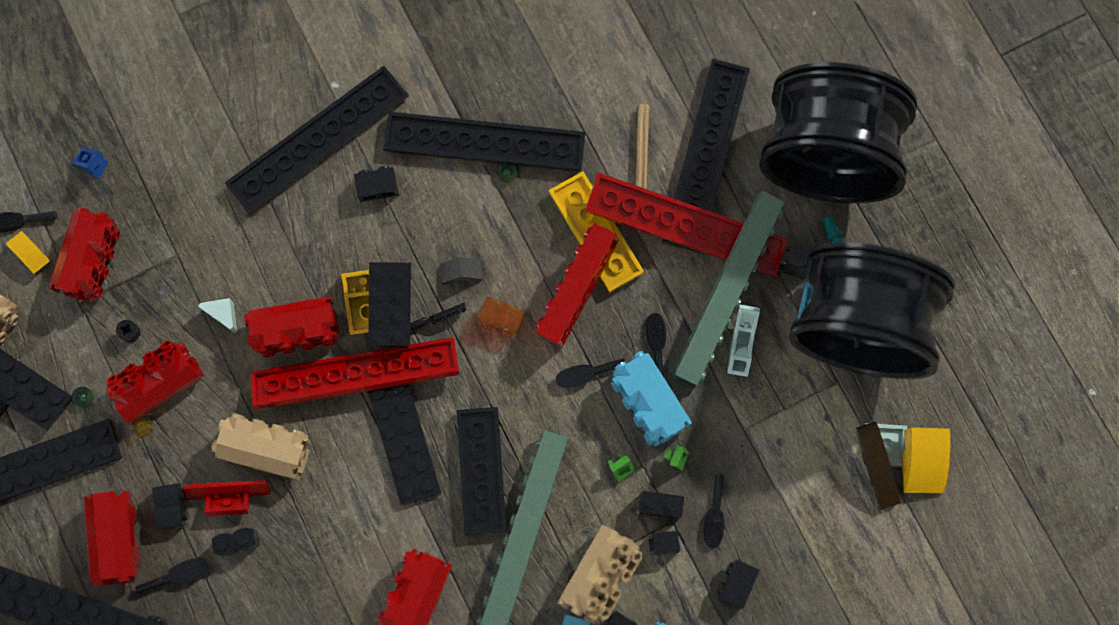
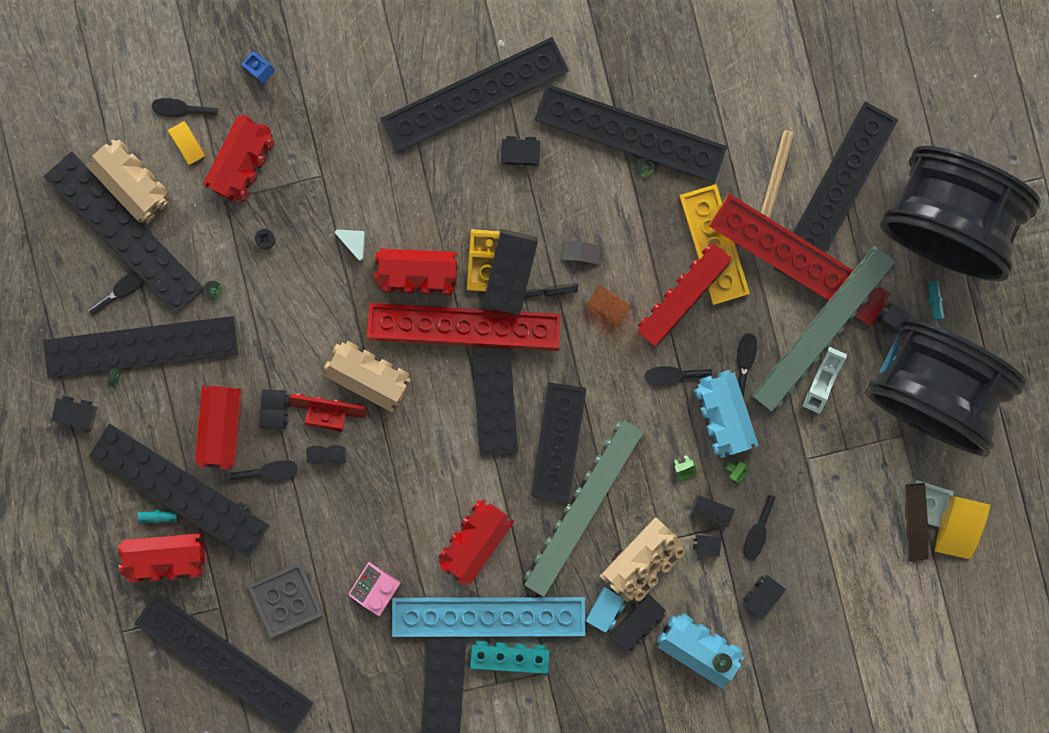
camera: 15 degrees right, 10 degrees up
red brick [105,340,204,425] -> none
clear yellow plate [132,419,153,437] -> none

